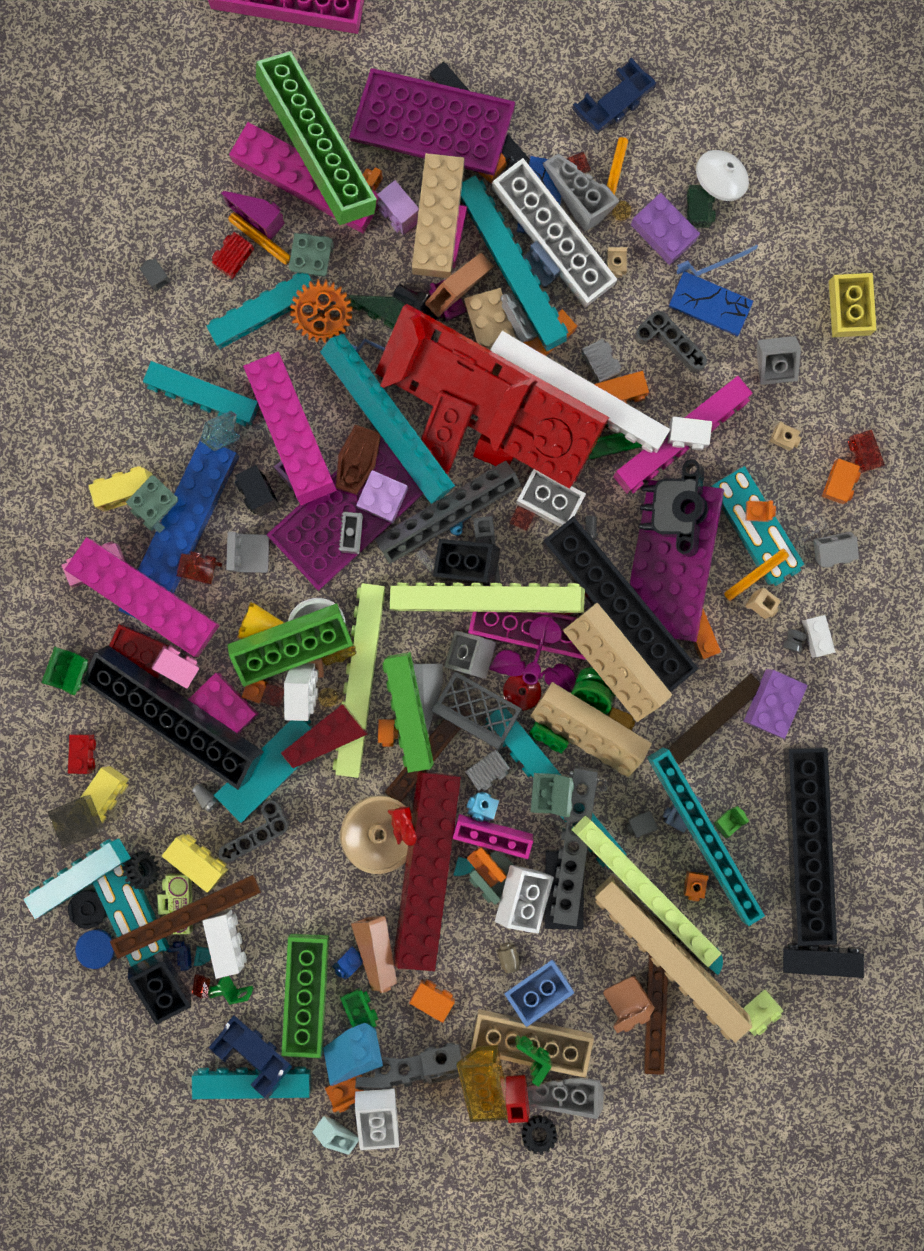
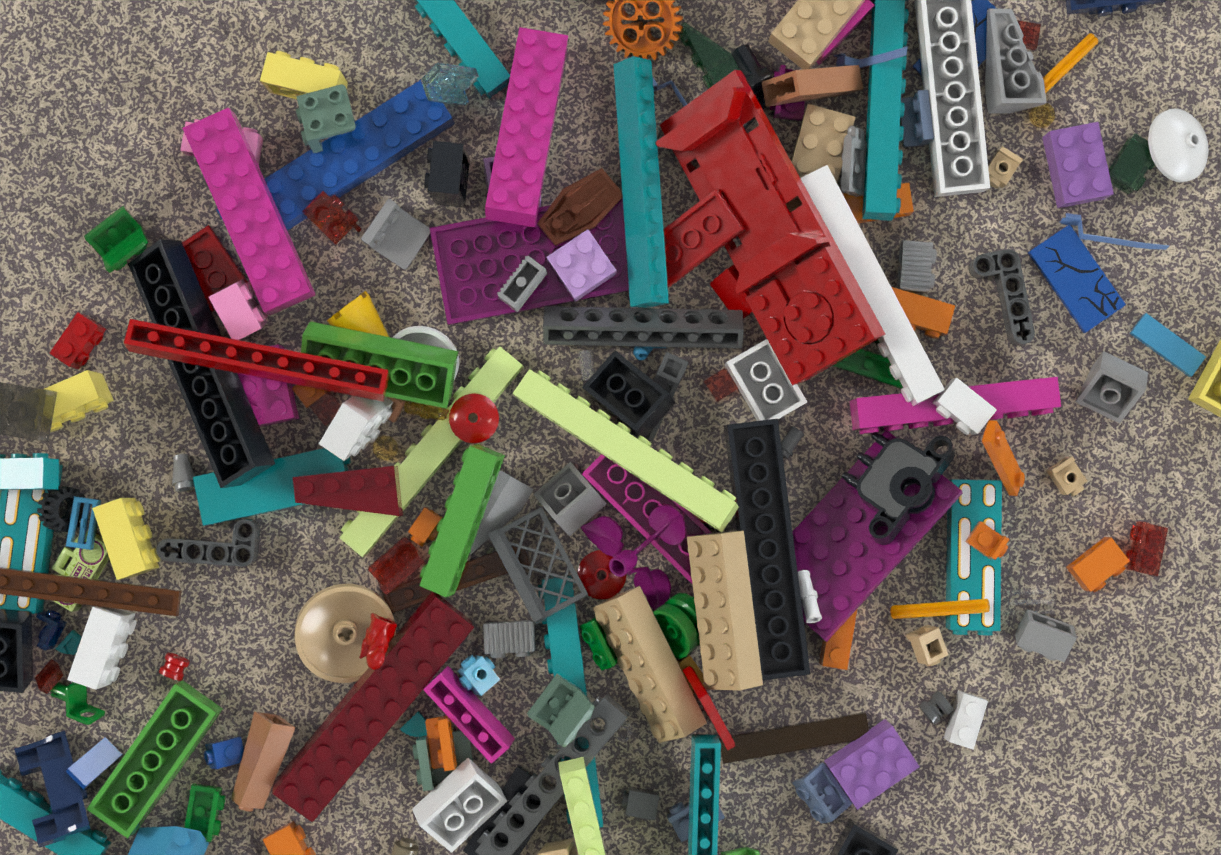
camera: 25 degrees right, 0 degrees up
none -> dark azure tile [66,496,101,550]
none -> tile [66,737,123,790]
none -> red brick [124,319,389,402]
none -> red wheel [159,652,190,681]
none -> clear red bracket [368,537,425,595]
none -> red dish [449,393,499,443]
none -> red tile [683,666,735,750]
none -> sand blue bracket [792,762,852,824]
none -> white pin [798,570,822,623]
none -> medium blue piece [834,46,908,68]
none -> orange plate [982,420,1025,496]
none -> dark azure tile [1129,313,1206,377]

